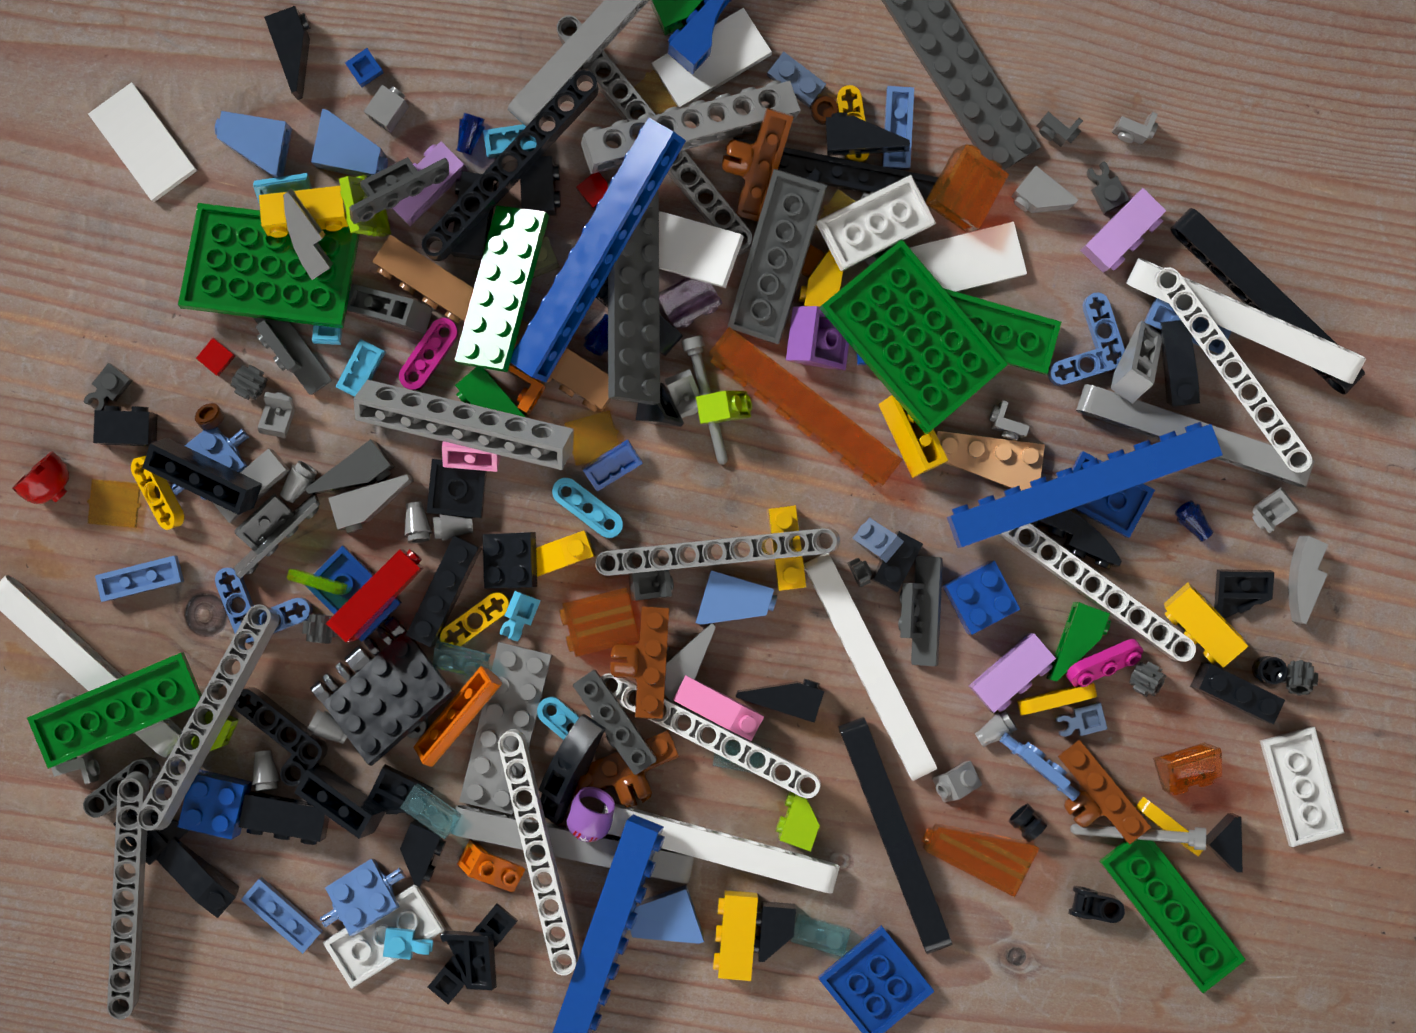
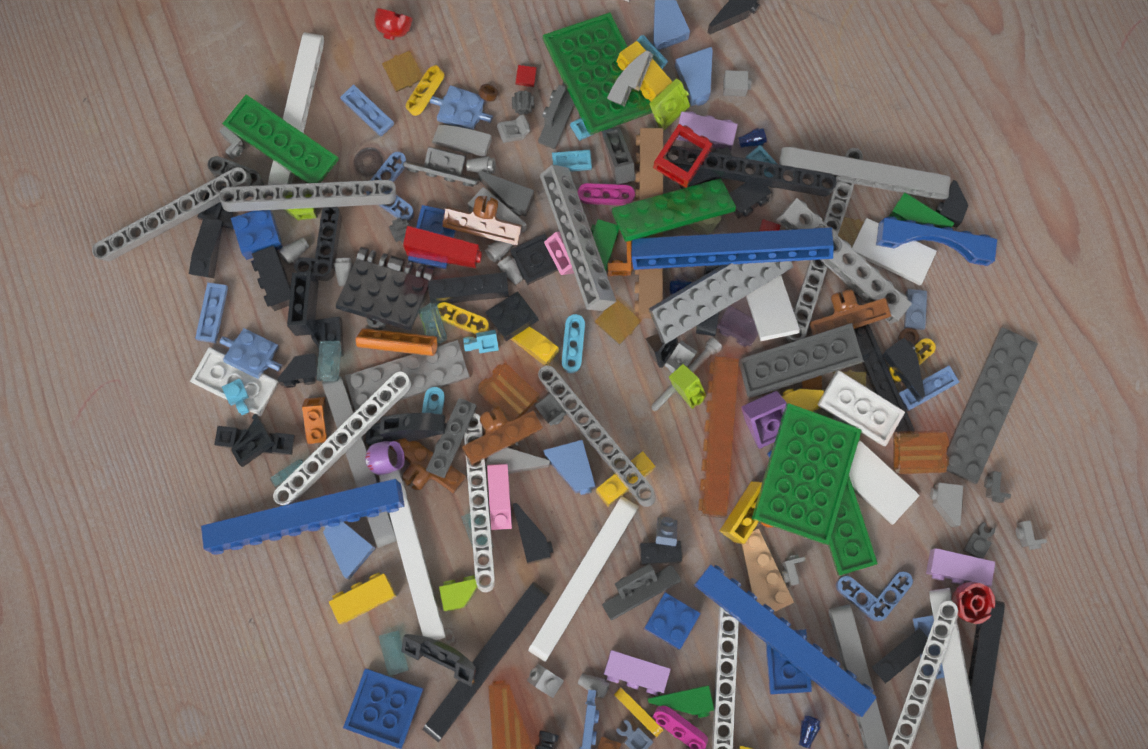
camera: 60 degrees right, 10 degrees down
dark grey plate [83,363,133,410] -> none
black brick [93,406,158,446] -> none
black brick [142,438,262,515] -> none
clear neon green tile [287,569,348,595] -> none
blue plate [345,48,384,88] -> none
dark grey bracket [349,157,449,224] -> none
blue plate [582,439,643,492] -> none
black slope [753,901,796,962] -> none
dark grey plate [847,558,872,587] -> none
black slope [1030,510,1122,569] -> none
light grey slope [1111,320,1162,404] -> none
none -> clear light blue beam [270,459,304,488]
none -> black slope [401,634,476,686]
none -> plate [442,196,522,245]
none -> red window [653,124,713,188]
none -> red cylinder [952,582,995,624]

